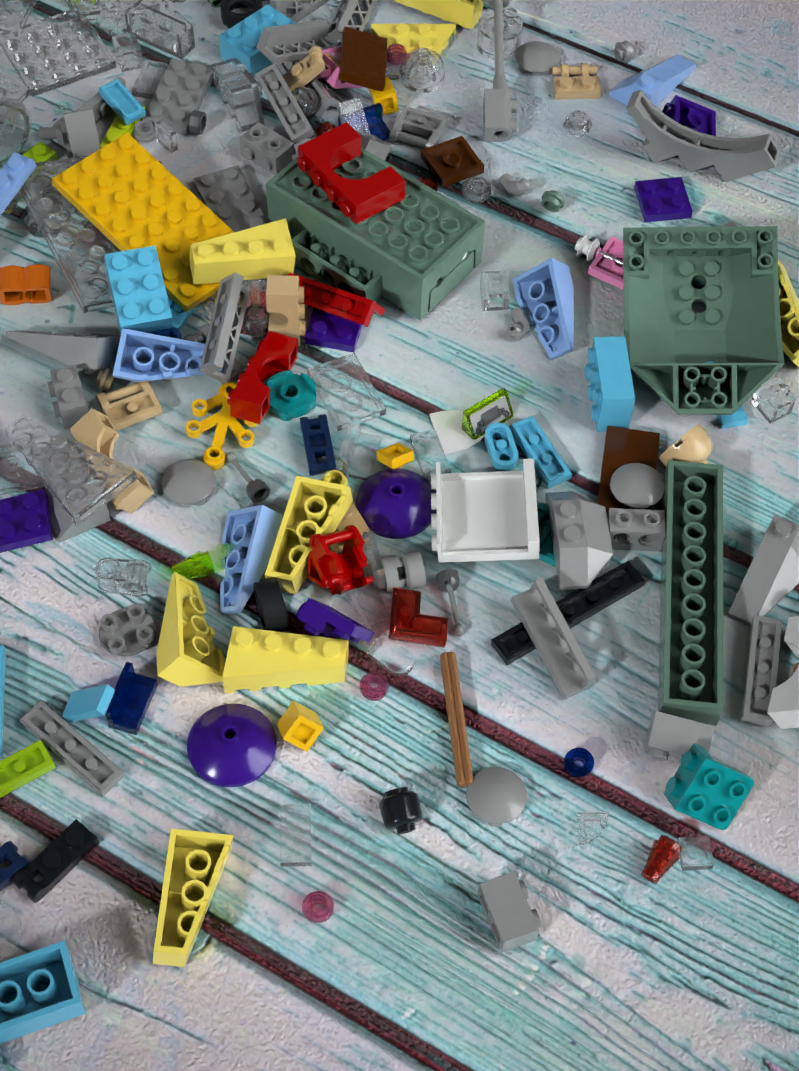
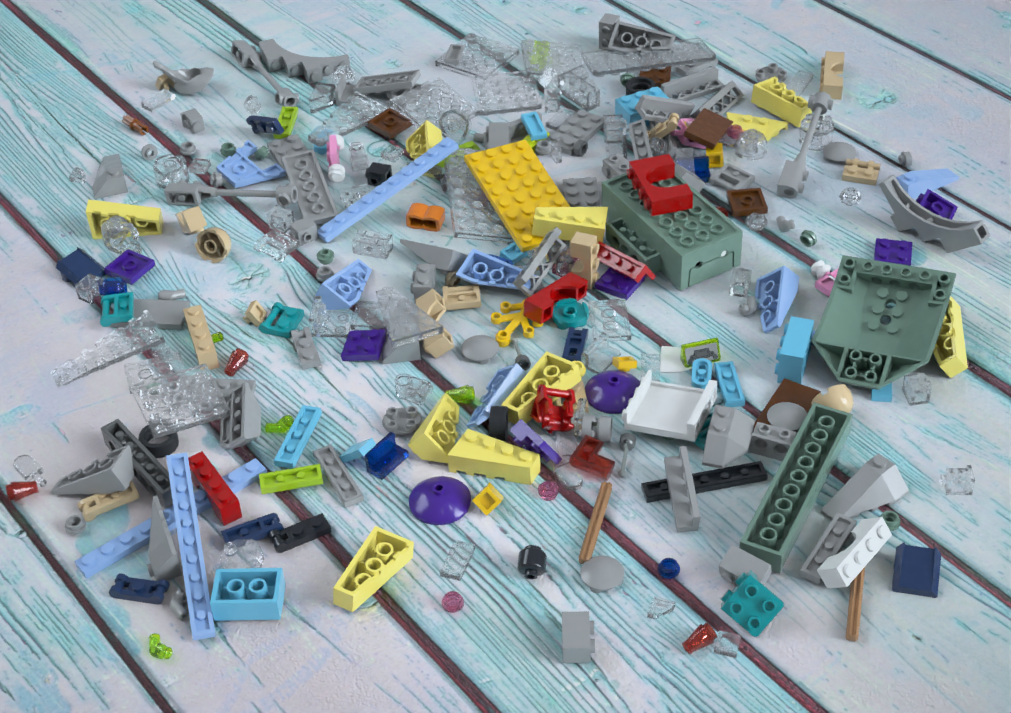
camera: 25 degrees right, 15 degrees down
medium azure brick [104,246,172,336] -> none

